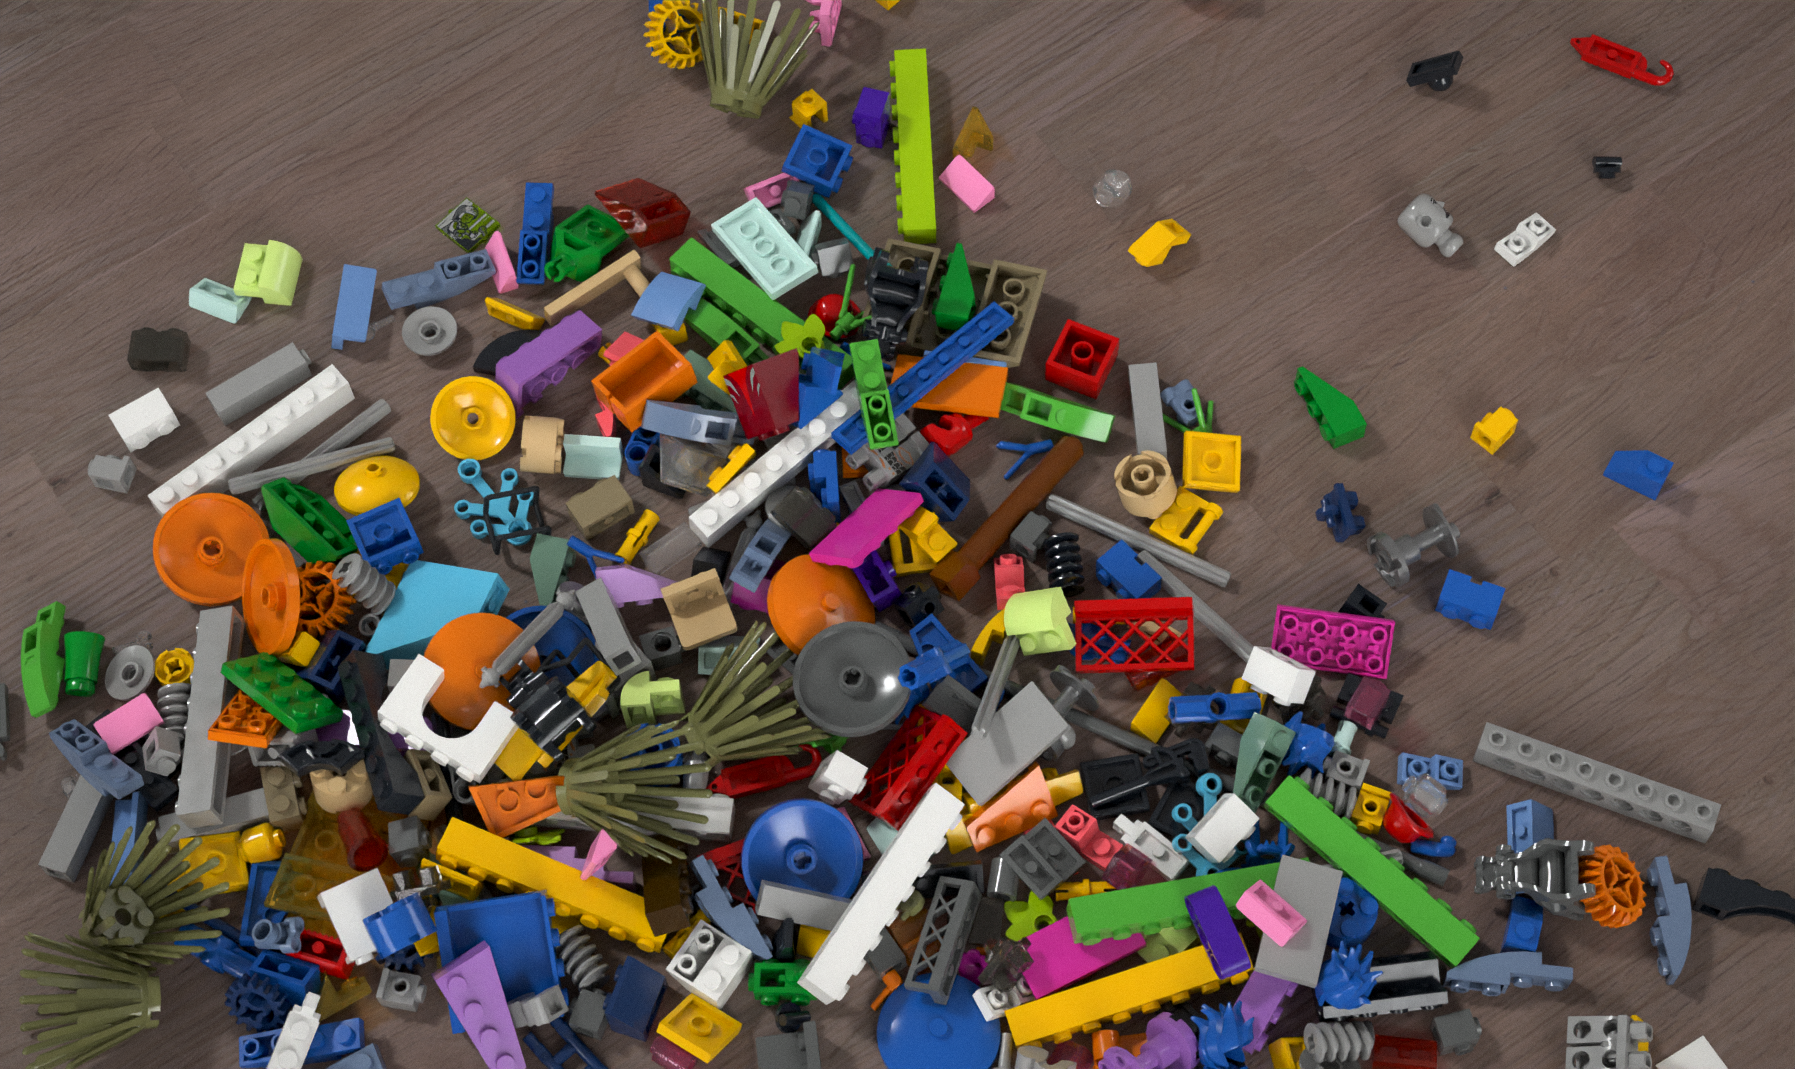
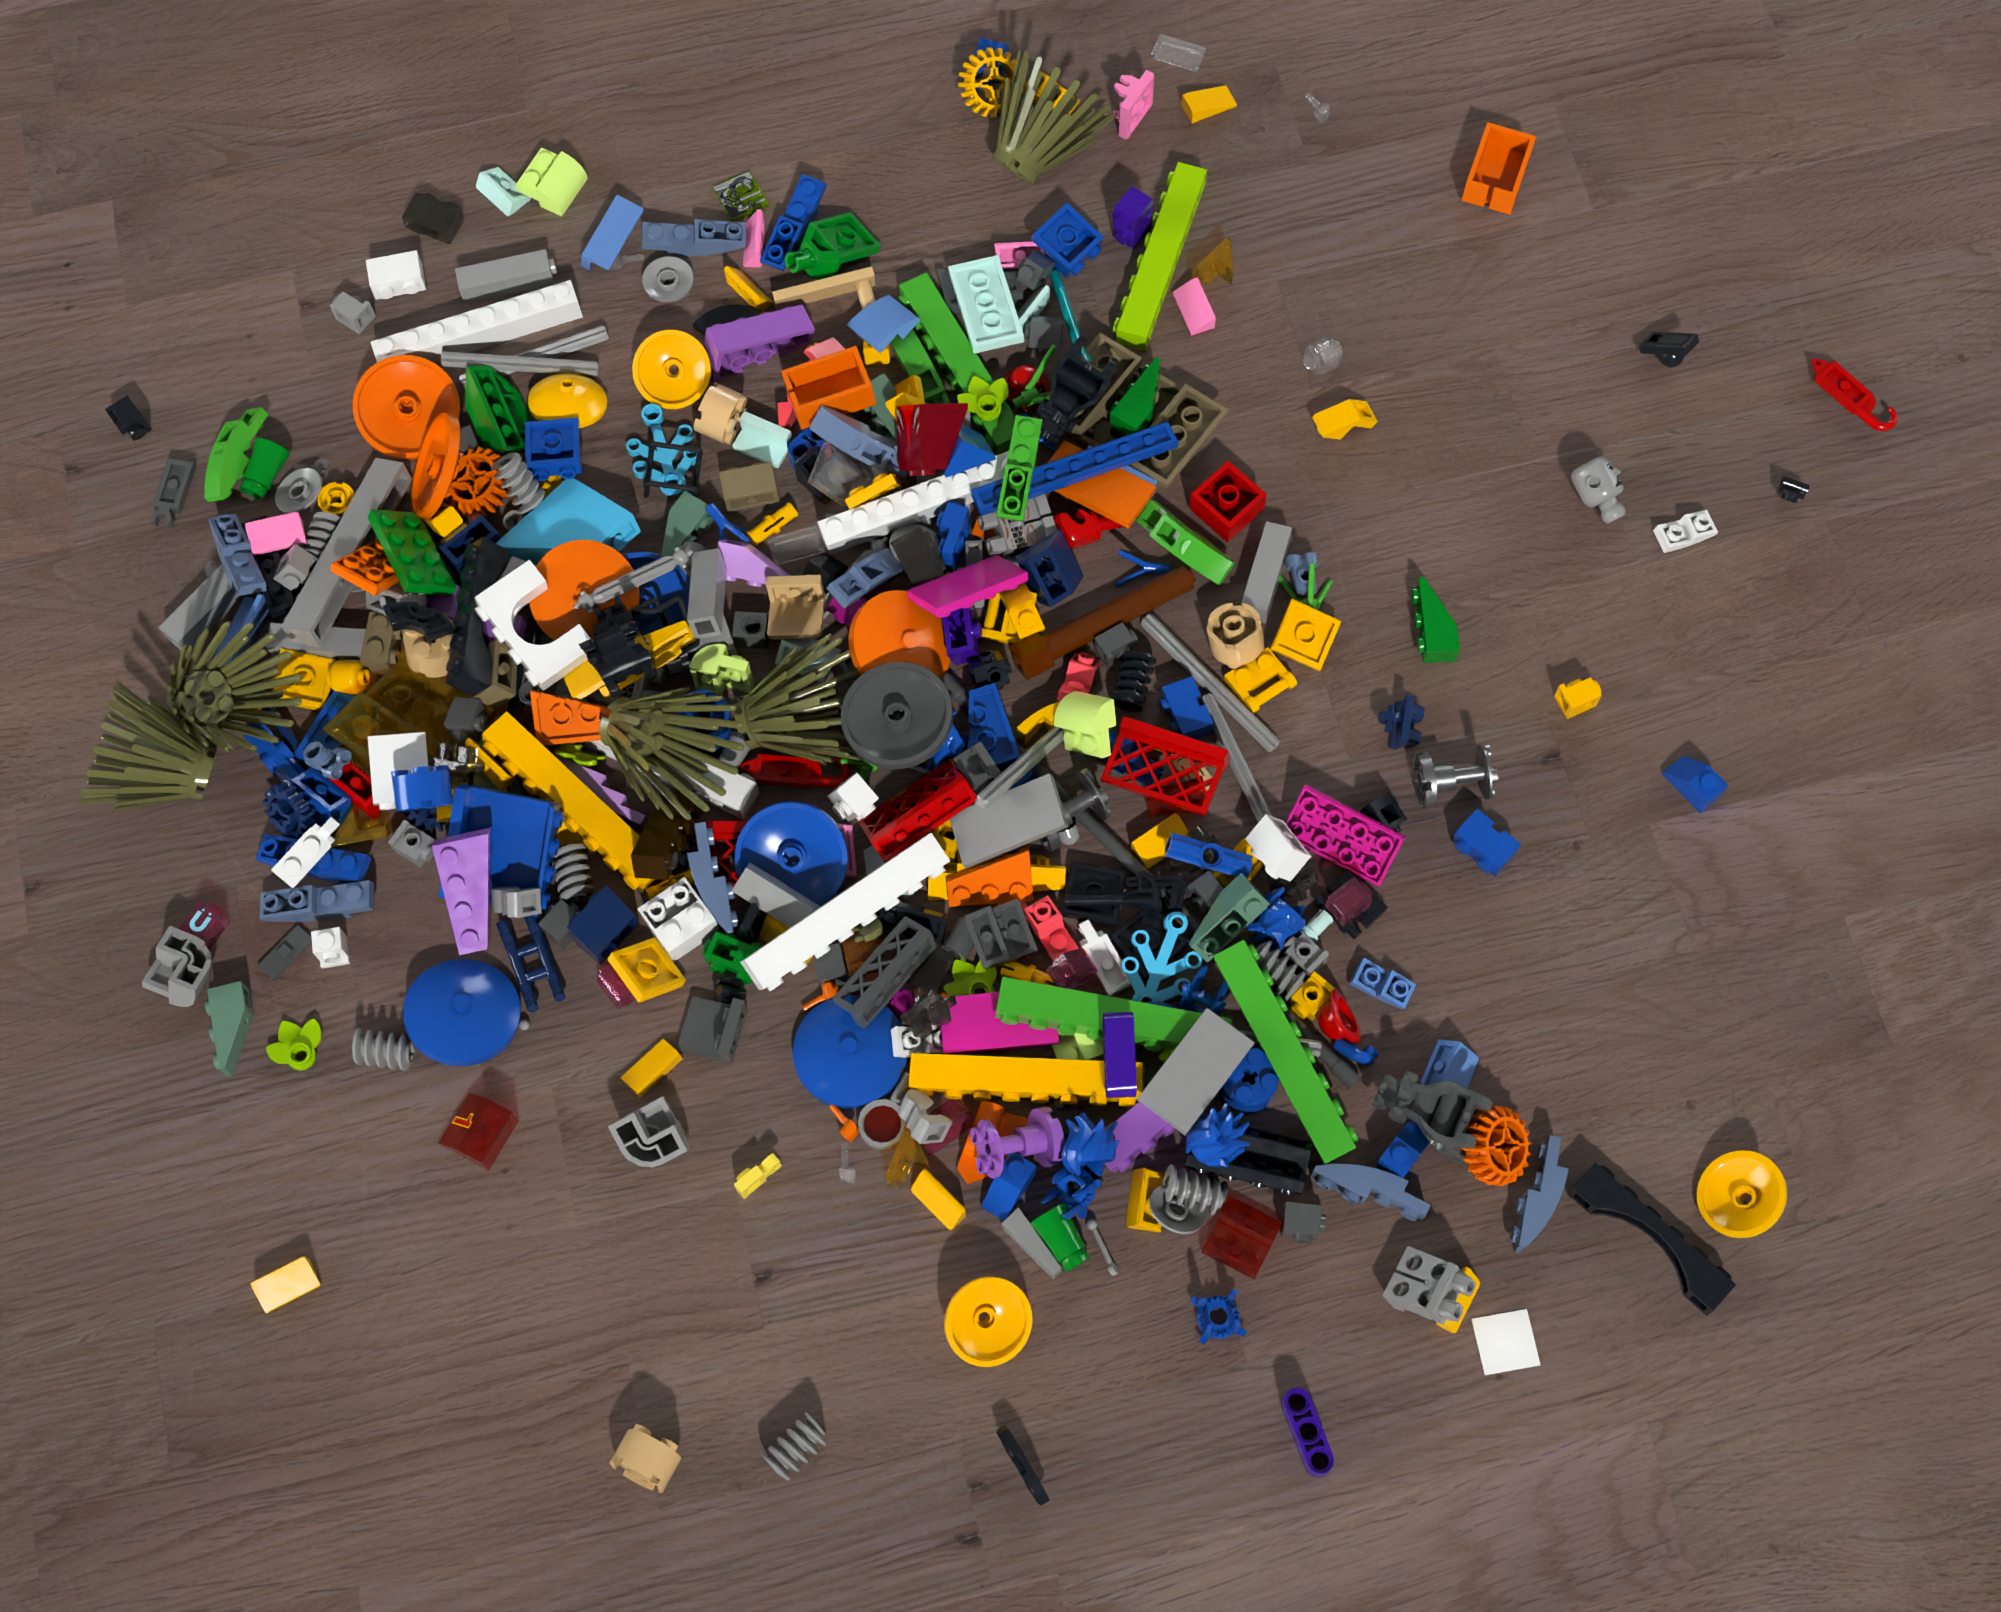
camera: 20 degrees right, 5 degrees up
clear red plant [337,807,389,872] -> none
bright pink slope [580,829,617,880] -> none
clear red slope [594,178,691,249] -> none
yellow window [789,88,828,128] -> none
blue slope [801,347,845,395] -> none
blue piece [898,640,970,690] -> none
white brick [1185,793,1260,863] -> none
bright pink slope [1236,880,1307,947] -> none
clear head [1402,773,1448,818] -> none
light grey brick [1473,722,1721,844] -> none

